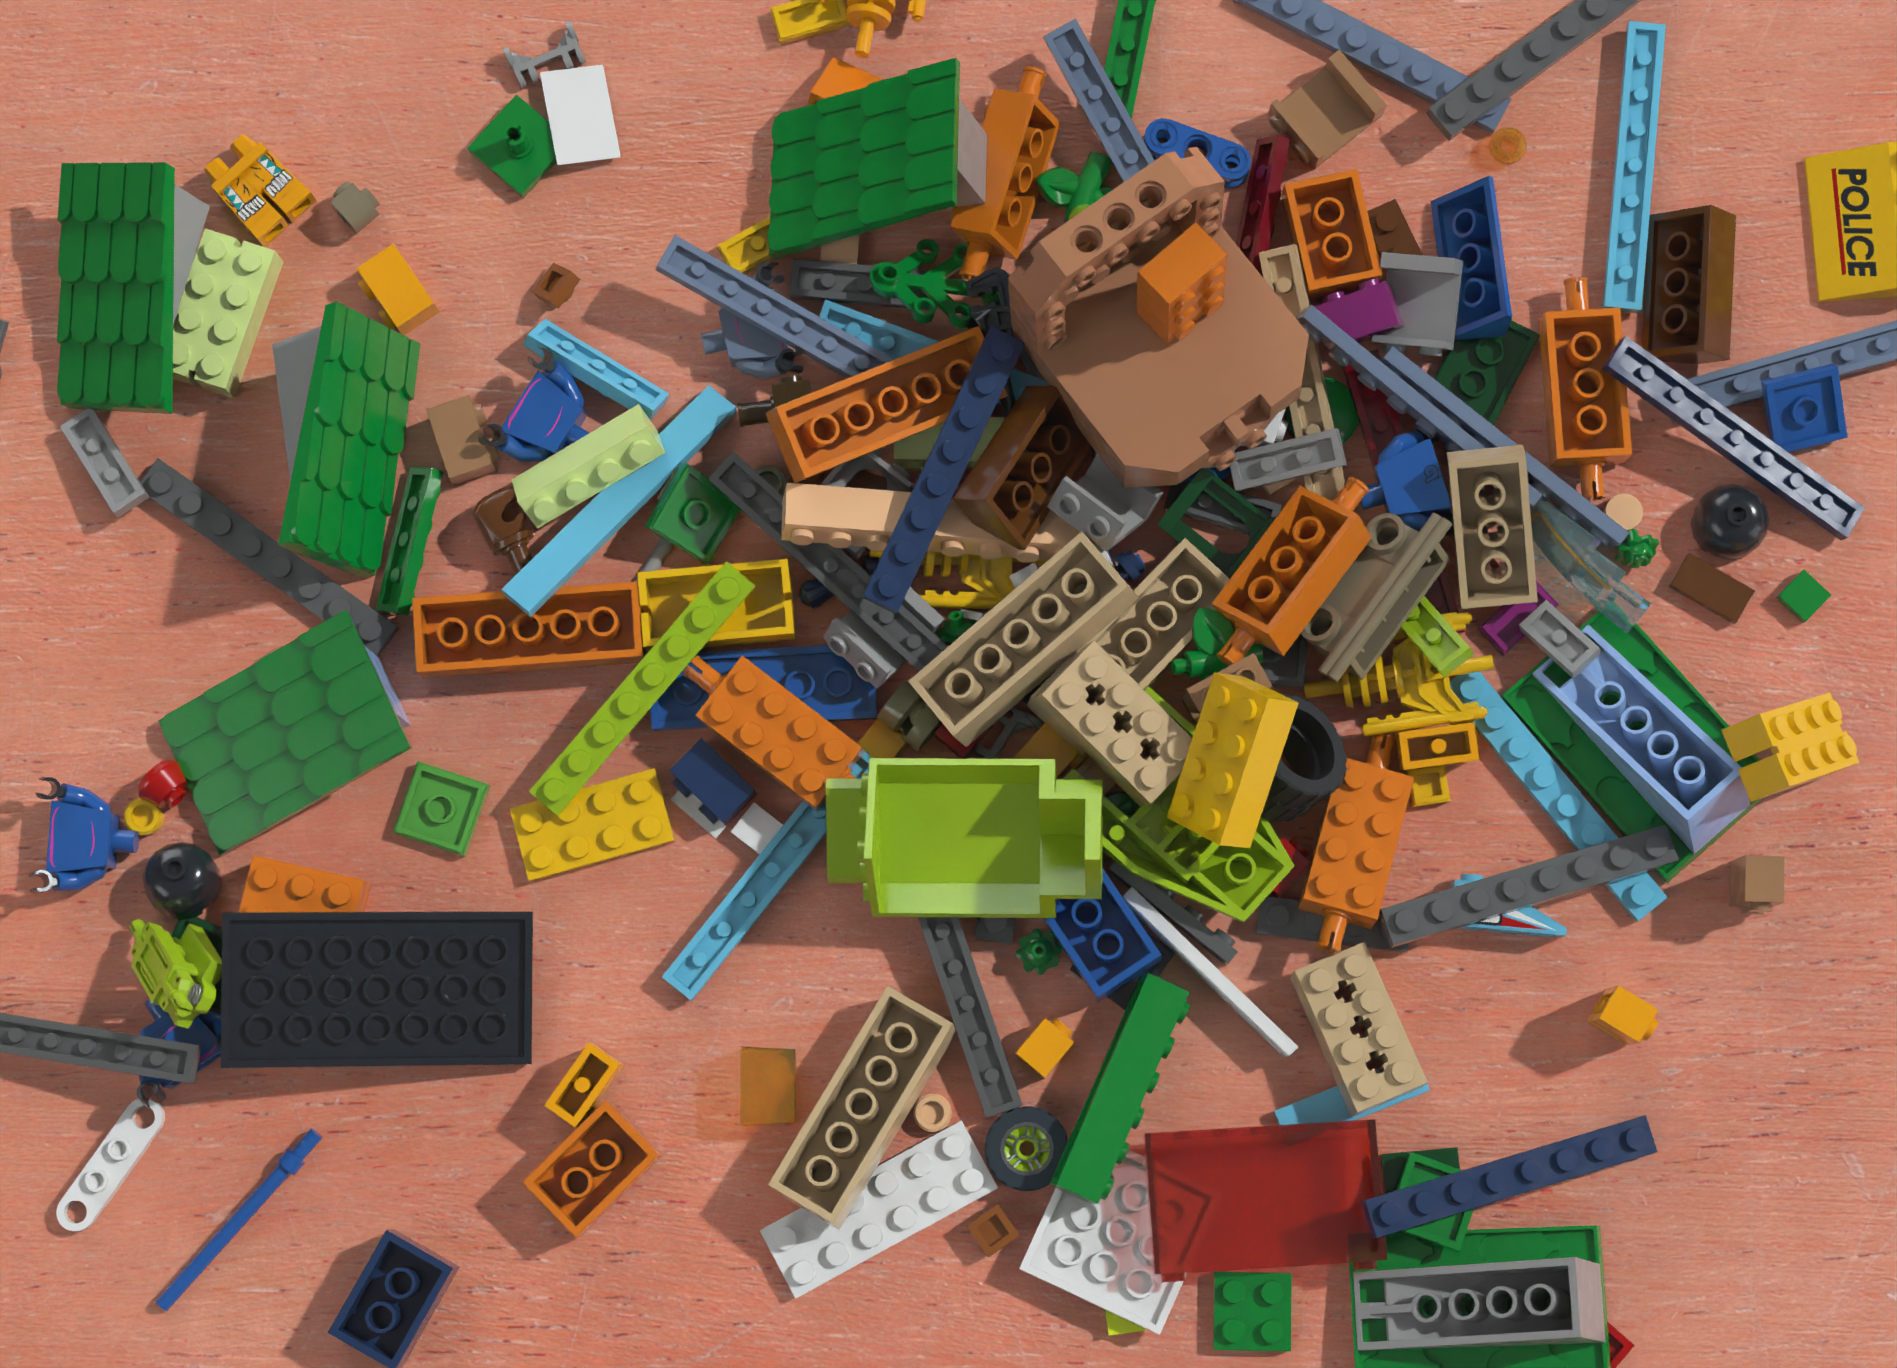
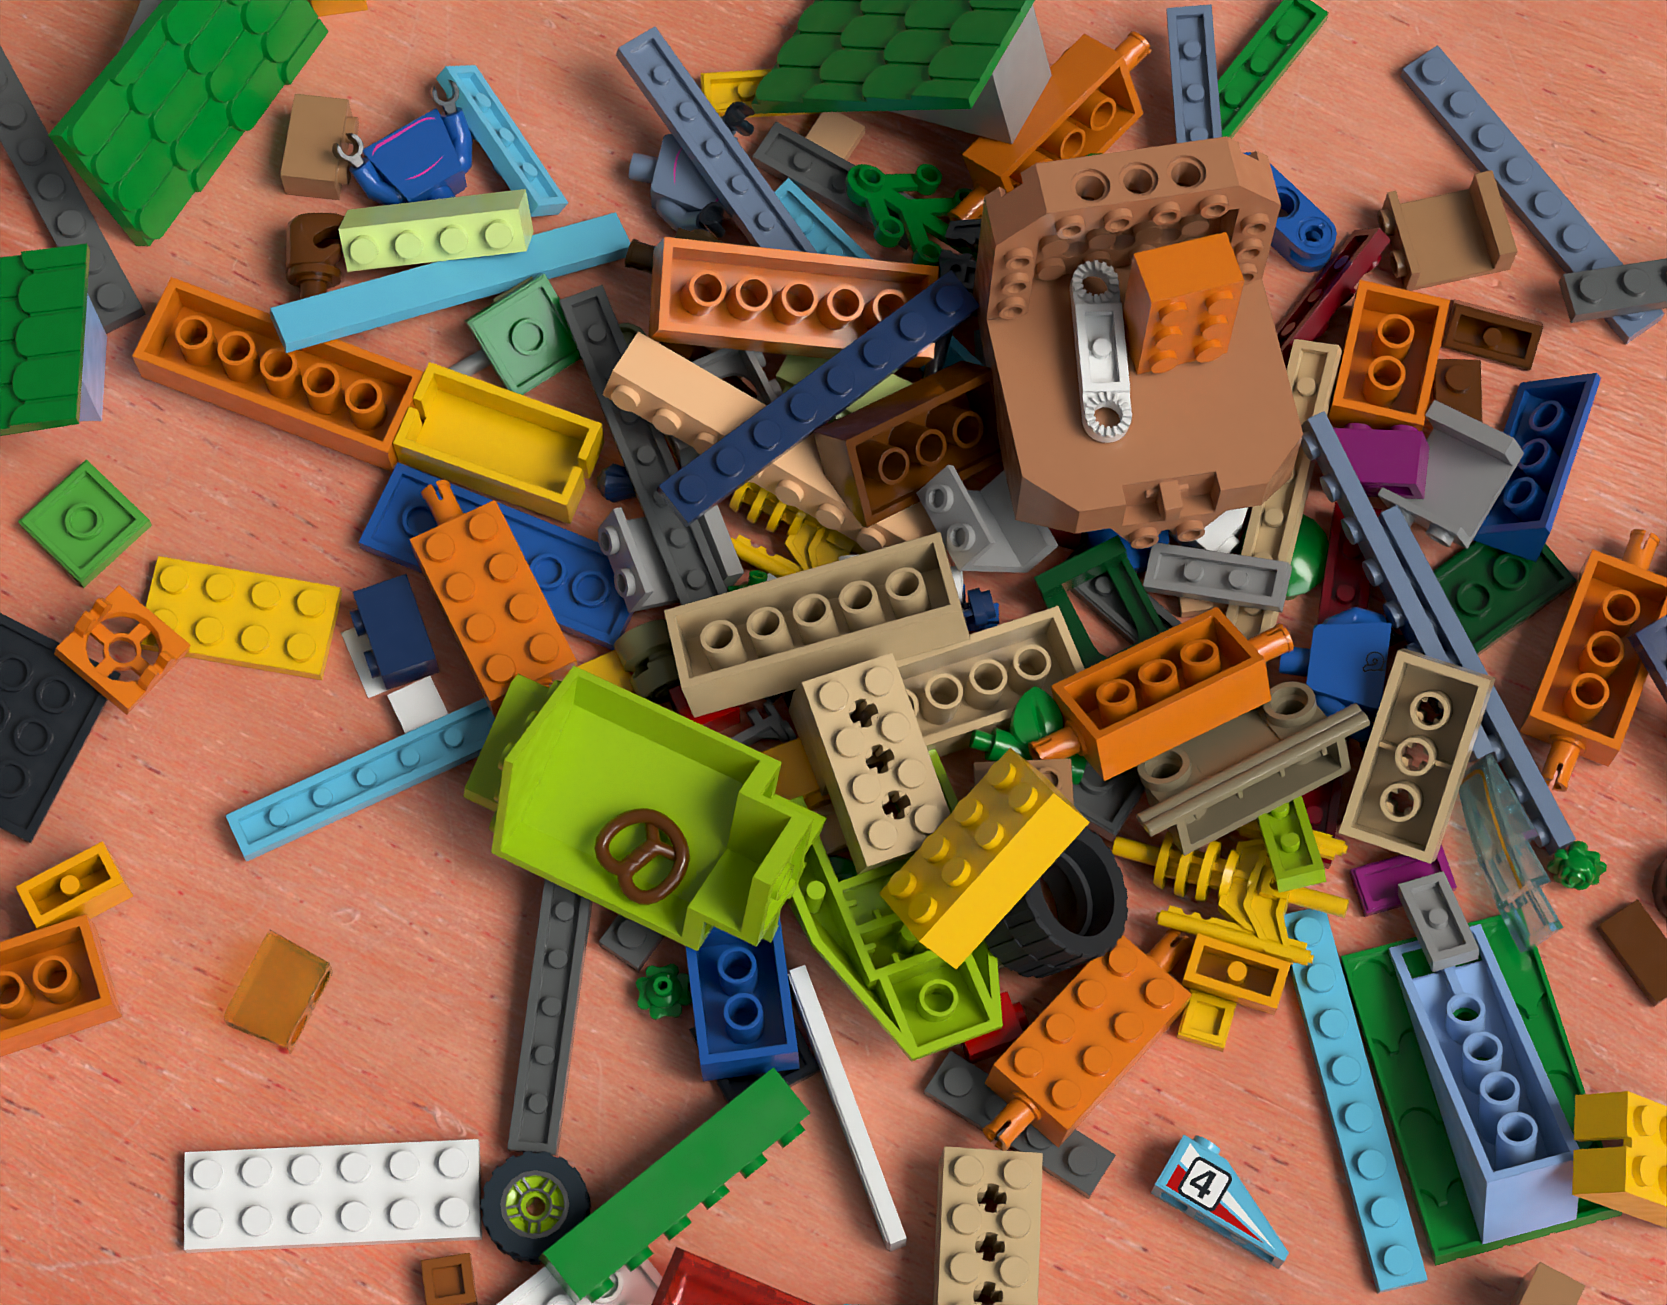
camera: 20 degrees right, 10 degrees down
green plate [375,467,443,616] -> none
lime plate [529,561,755,816] -> none
dark orange plate [532,263,581,309] -> none
tan brick [768,986,957,1230] -> none
light nougat tile [913,1094,952,1132] -> none
light orange brick [1015,1018,1074,1079] -> none
dark grey plate [1108,861,1238,966] -> none
dark grey plate [1379,825,1679,948] -> none
clear yellow plate [1489,127,1527,164] -> none
light nougat tile [1604,494,1643,530] -> none
none -> orange piece [54,585,191,715]
none -> reddish brown piece [594,808,691,905]
none -> white plate [1070,260,1132,443]
none -> reddish brown slope [1442,299,1544,370]

